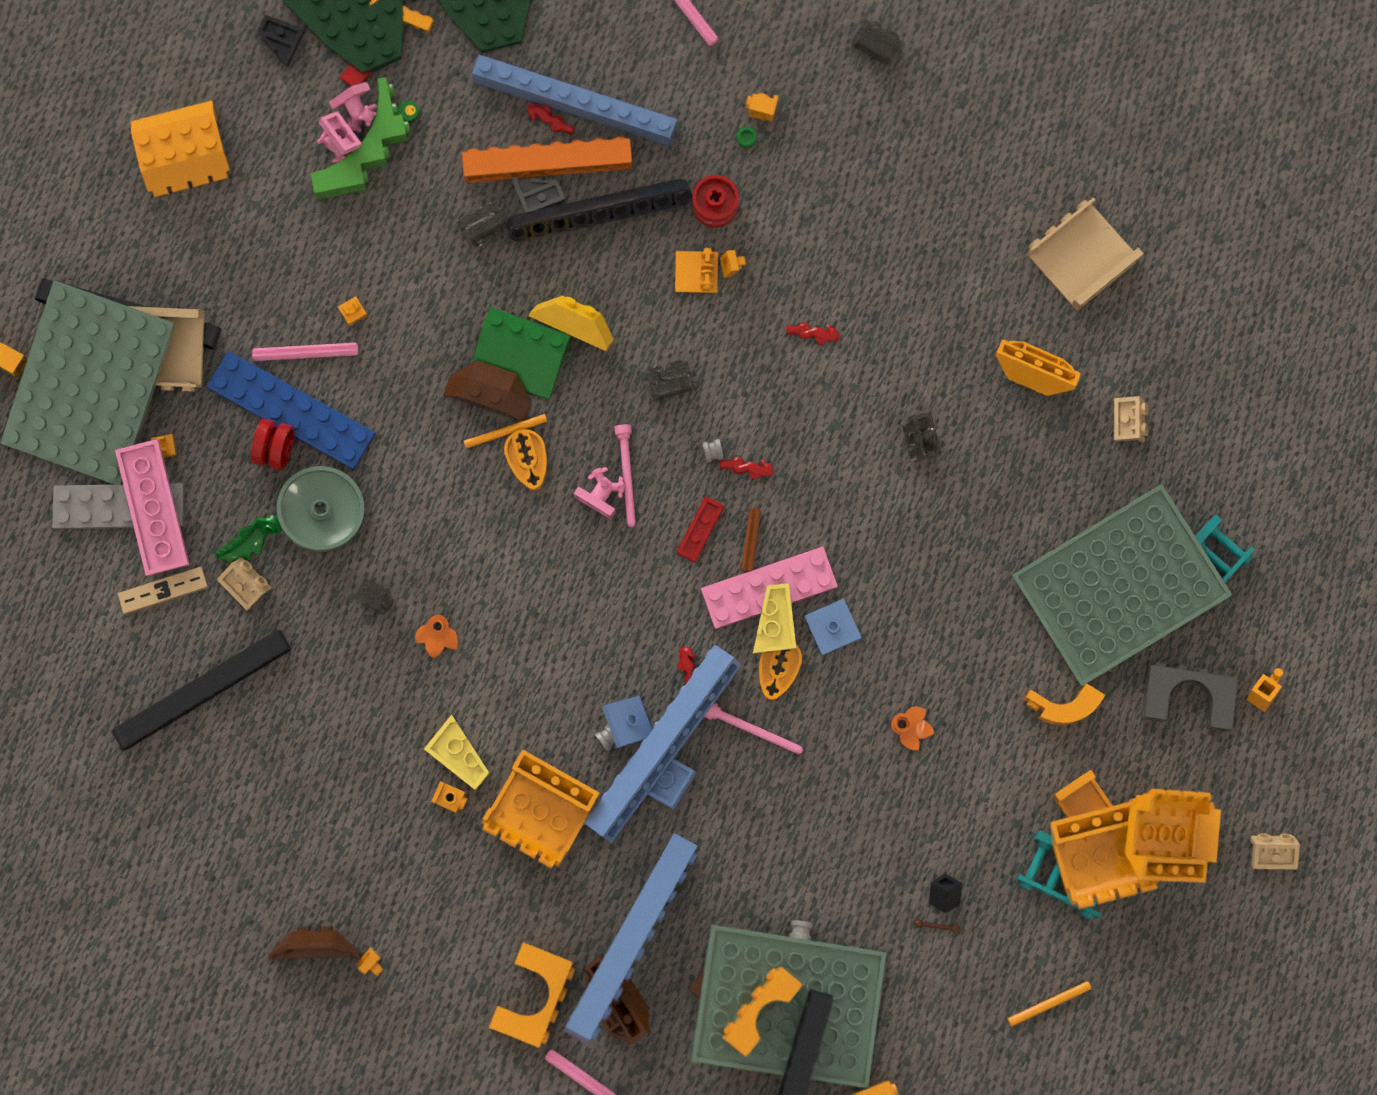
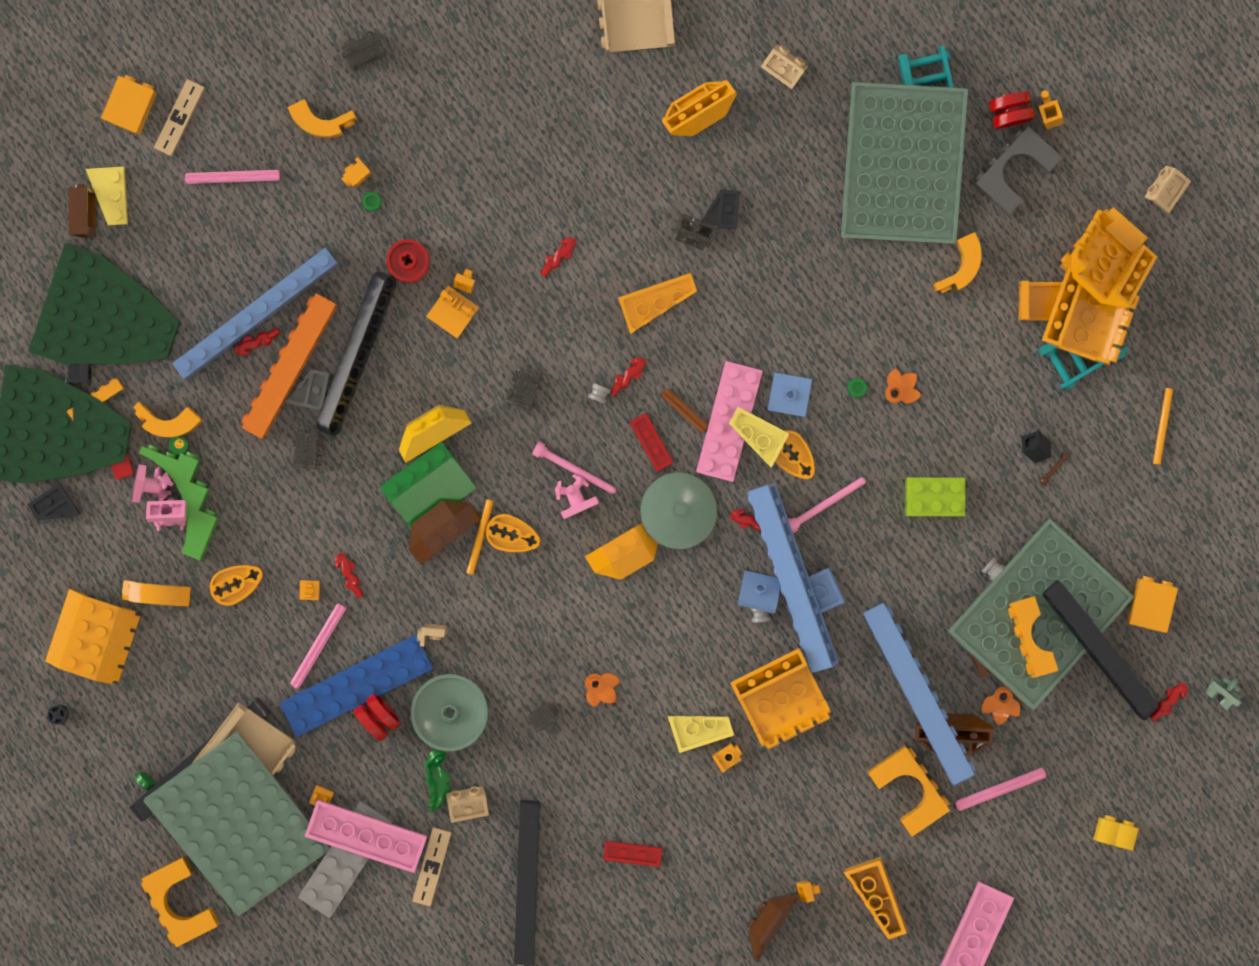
camera: 55 degrees left, 10 degrees up
none -> black wheel [47,705,69,725]
none -> light orange arch [122,580,191,606]
none -> light orange arch [133,402,204,438]
none -> green tile [135,771,155,790]
none -> light orange piece [210,565,263,606]
none -> light orange arch [287,99,358,139]
none -> red animal [335,553,364,599]
none -> tan bracket [417,623,448,647]
none -> light orange wedge [585,523,658,580]
none -> red tile [603,840,663,867]
none -> light orange wing [618,273,697,334]
none -> sand green dish [640,473,717,550]
none -> black wing [699,189,740,230]
none -> light orange wedge [844,857,907,939]
none -> green tile [847,378,867,398]
none -> lime brick [905,478,965,516]
none -> orange plate [982,687,1020,725]
none -> red wheel [988,91,1036,129]

